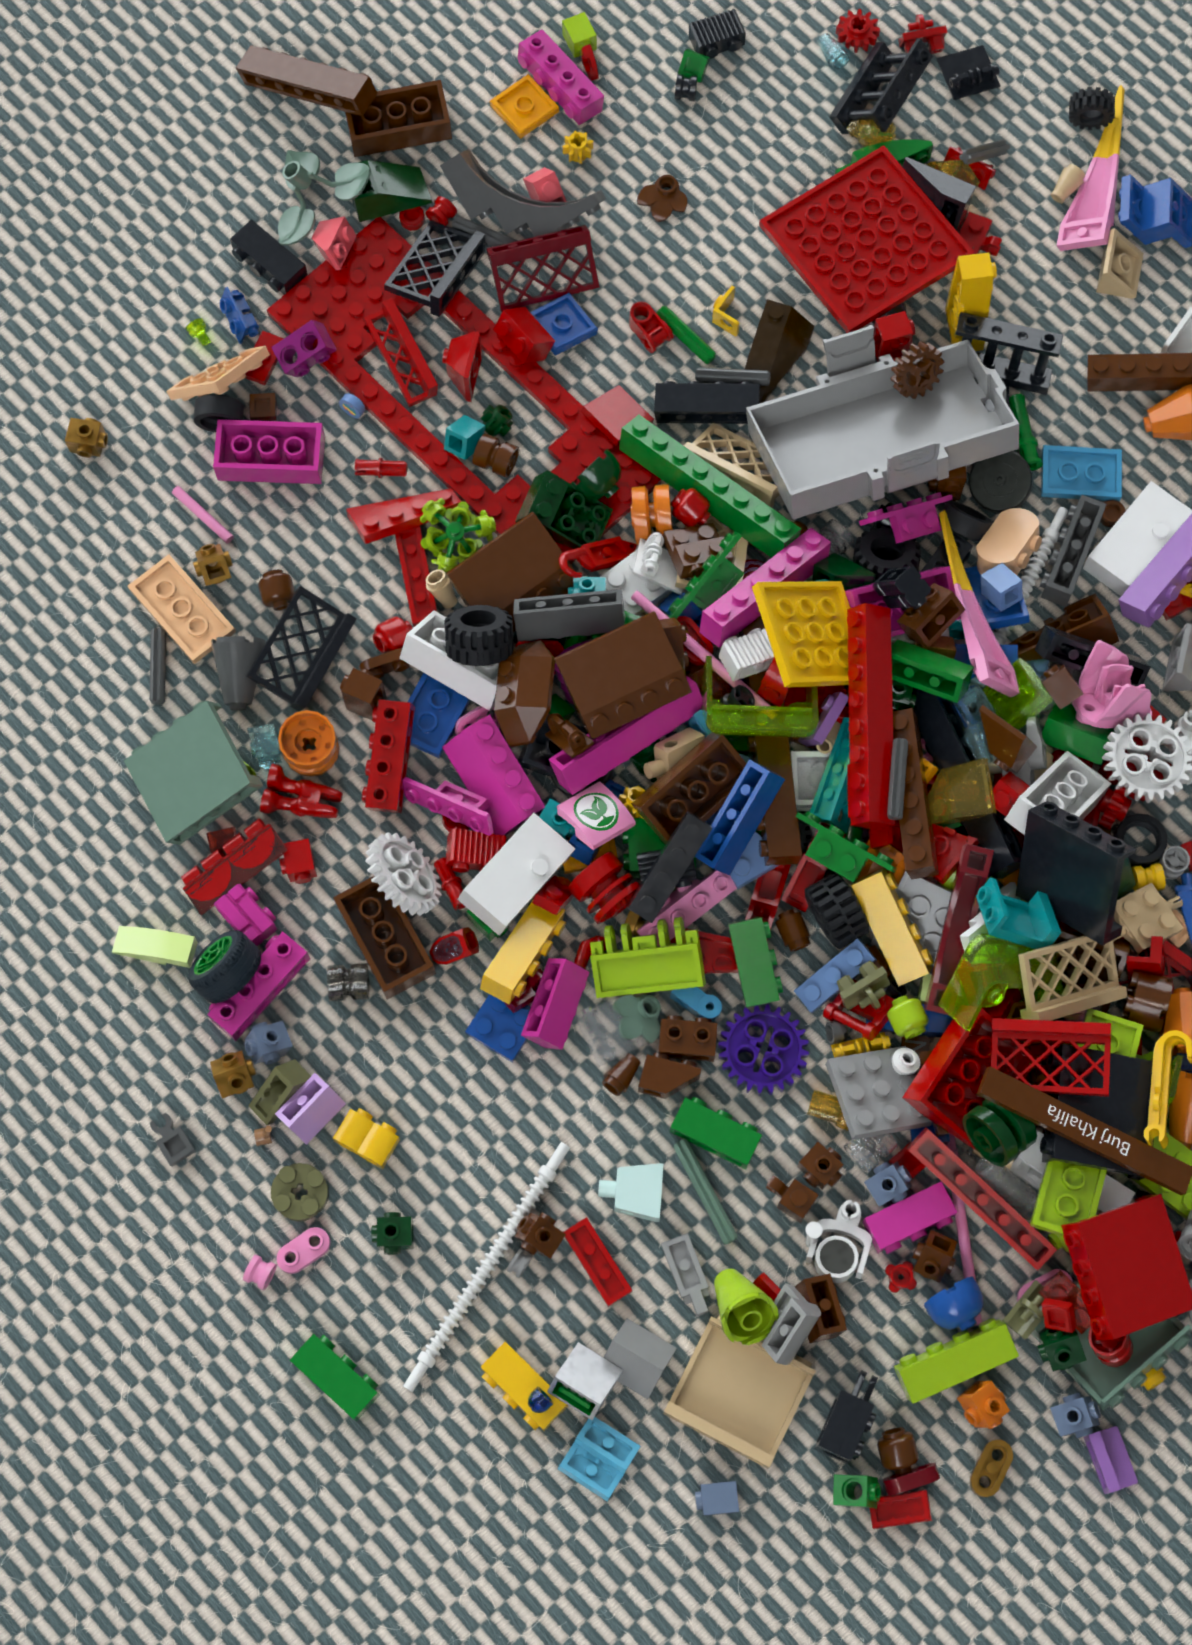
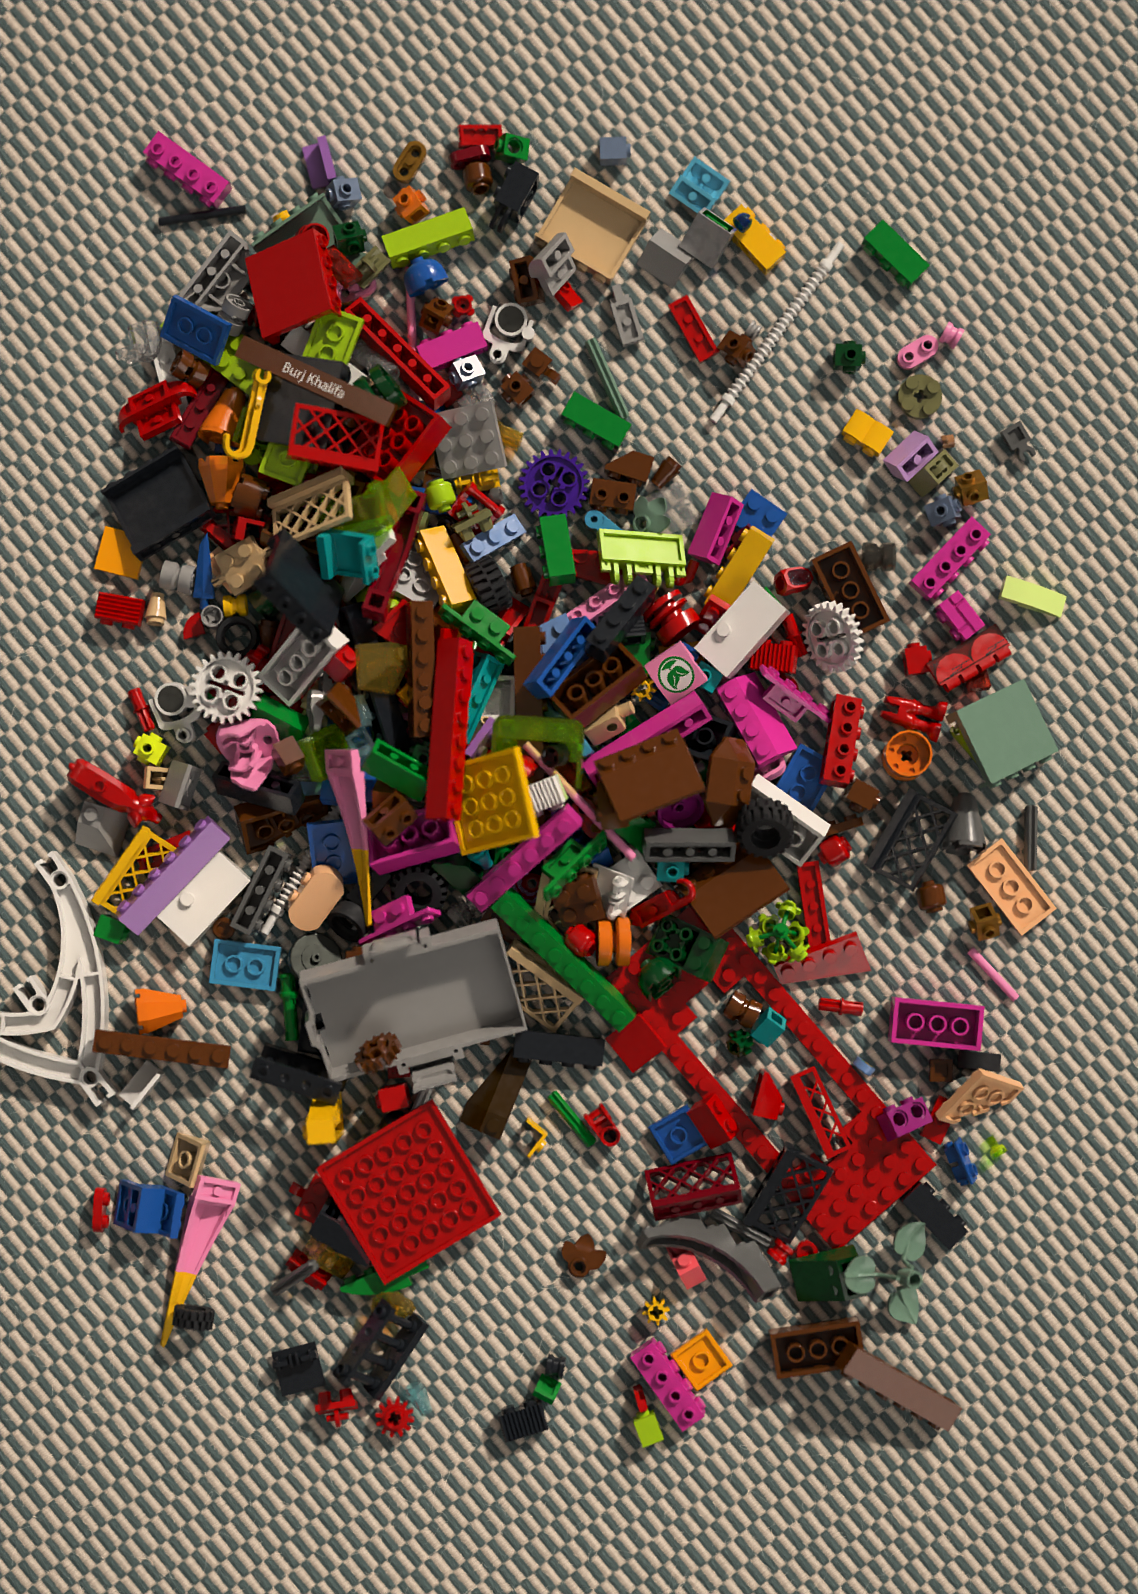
camera: 175 degrees left, 15 degrees up
pearl gold brick [65,418,108,458] -> none
black wheel [188,930,261,1003] -> none
clear light blue brick [247,724,282,769] -> none
coral slope [311,216,356,270] -> none
tan cone [426,569,457,609] -> none
reddish brown hinge [545,713,594,758] -> none
light aqua torso [598,1163,664,1222] -> none
dark grey axle [695,367,771,386] -> none
lime cone [714,1269,779,1345] -> none
black brick [872,566,931,610] -> none
dark grey axle [887,738,908,820] -> none
white plate [892,1048,920,1076] -> none
medium blue brick [981,563,1023,611] -> none
red tile [1041,1298,1076,1333] -> none
tan cone [1051,164,1085,204] -> none

